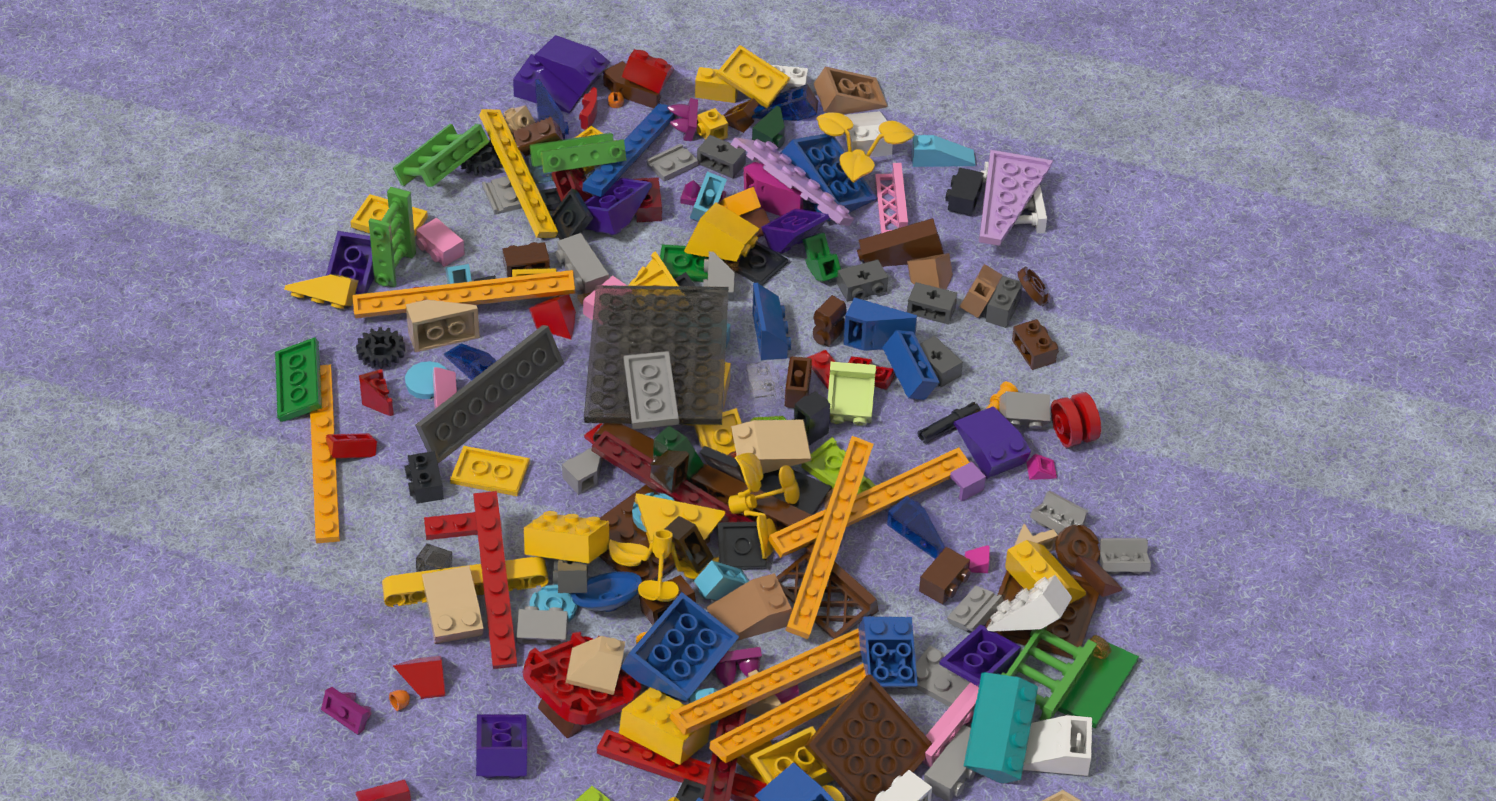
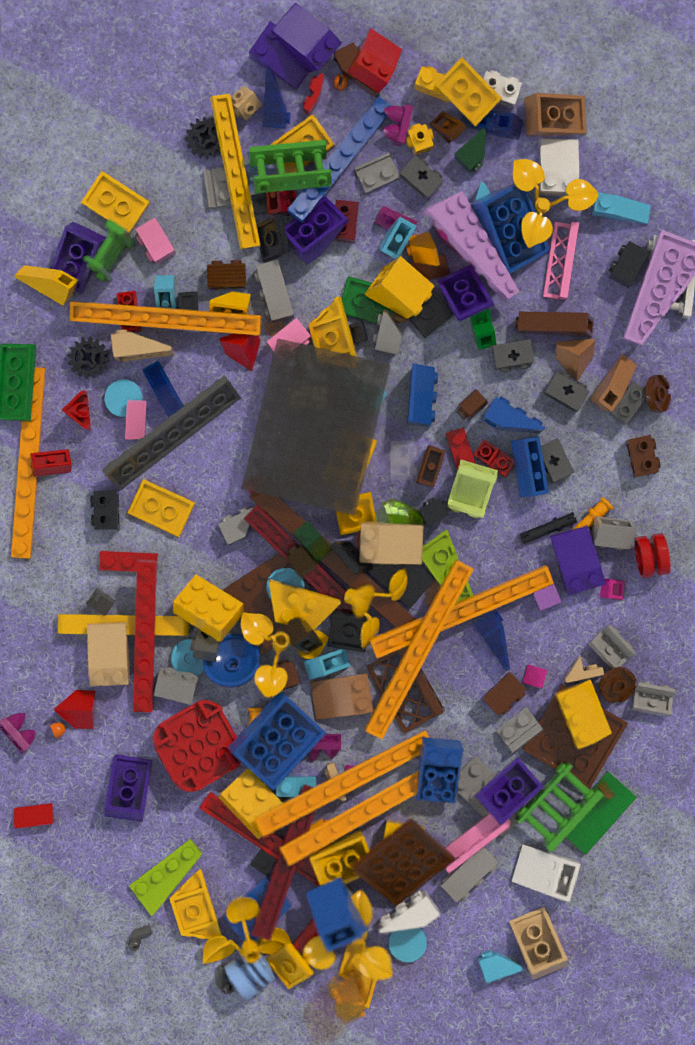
camera: 10 degrees right, 40 degrees up
bright green fence [393,124,489,187] -> none
reddish brown brick [513,116,563,157] -> none
tan slope [565,636,625,695] -> none
light grey plate [624,351,679,429] -> none
teal slope [963,672,1038,783] -> none
white slope [986,575,1072,631] -> none
copper slope [1075,556,1122,597] -> none

